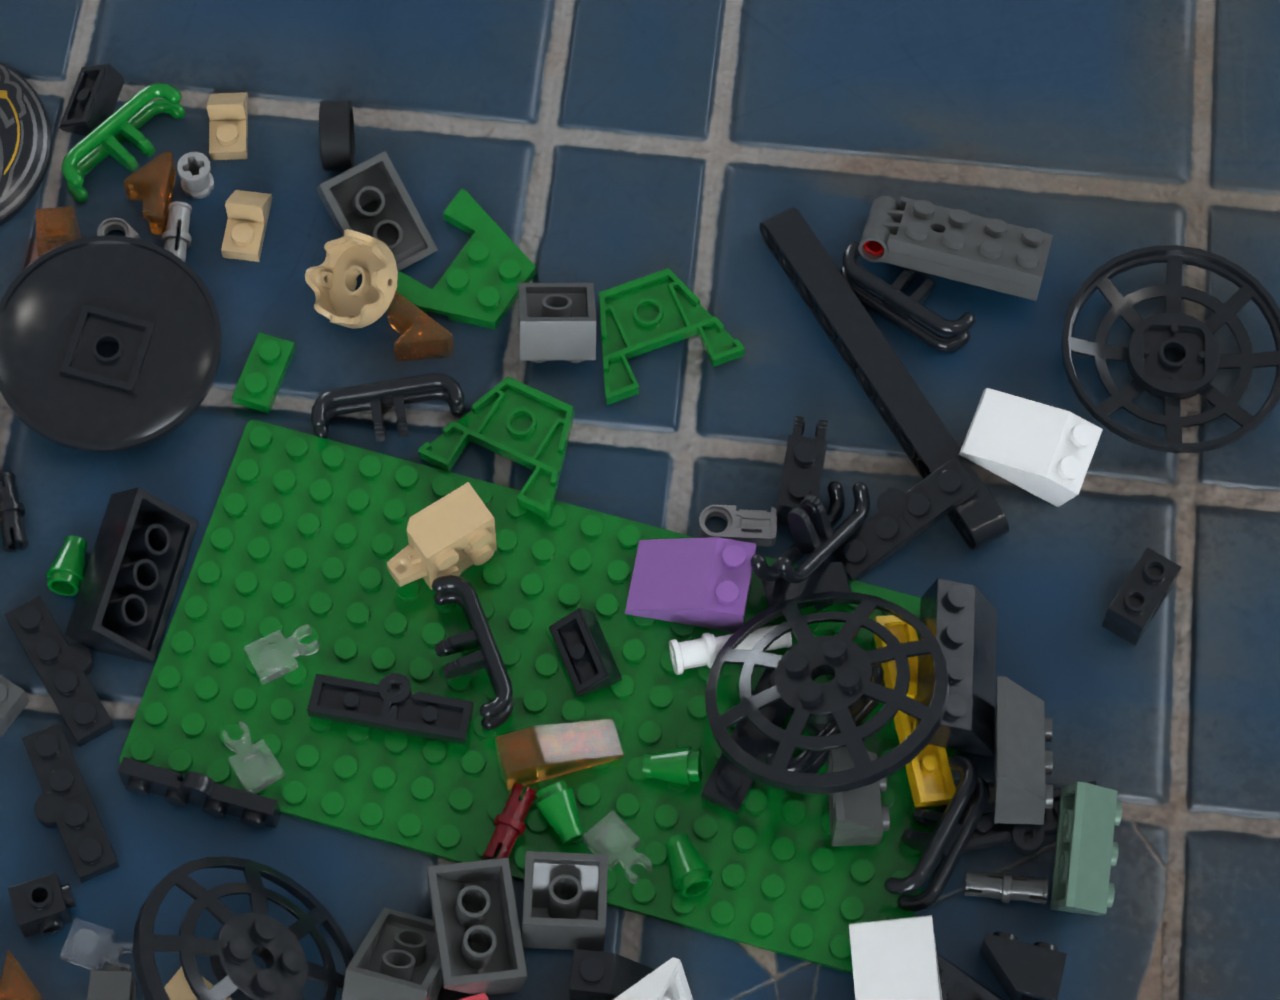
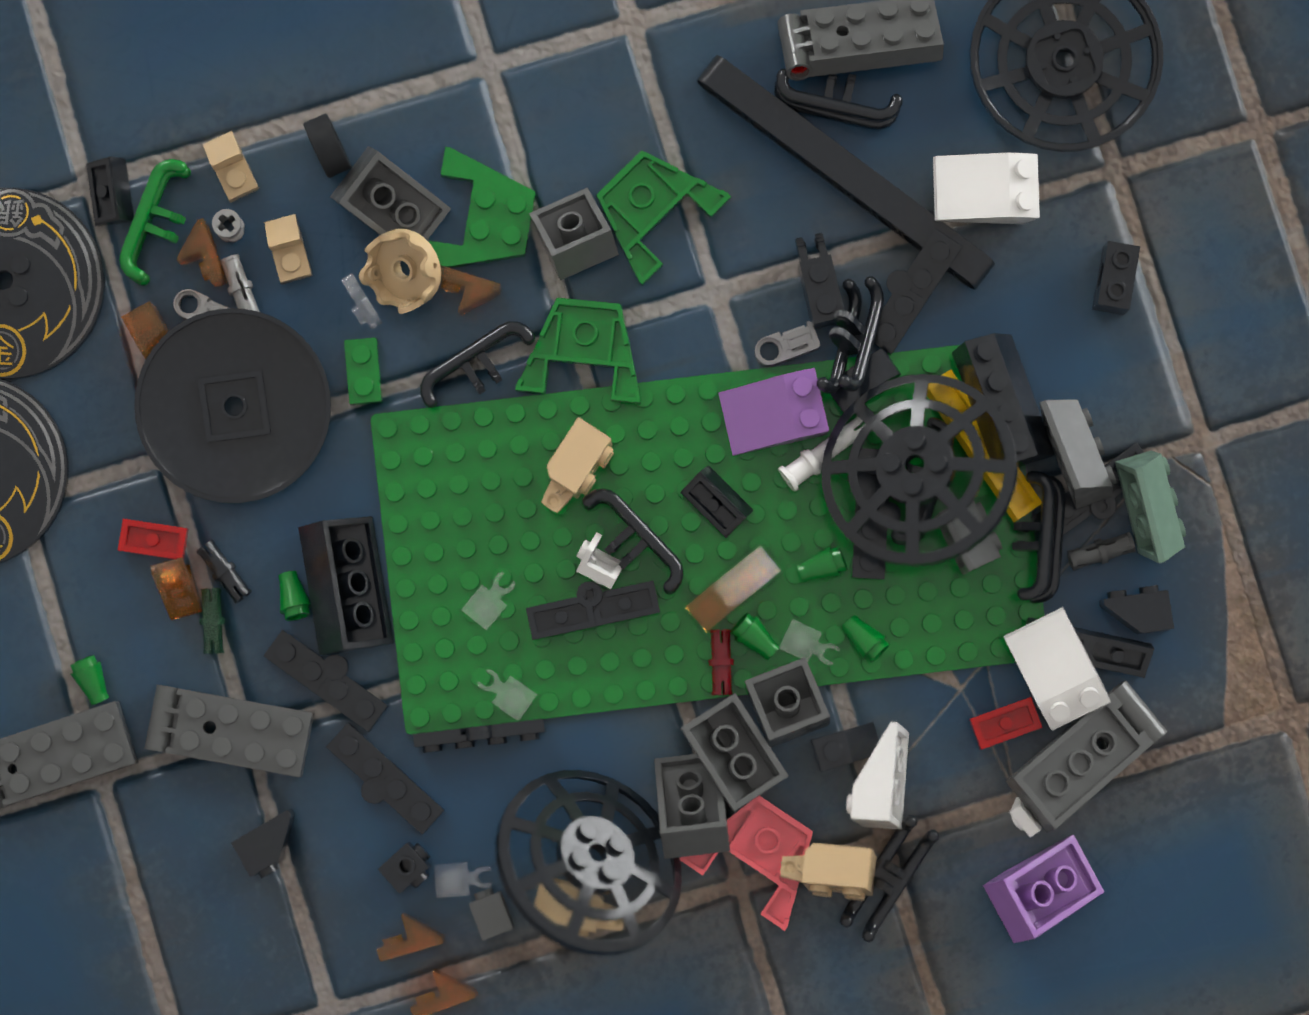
camera: 20 degrees left, 20 degrees up
none -> clear plate [341,273,383,329]
none -> white bracket [576,532,622,589]

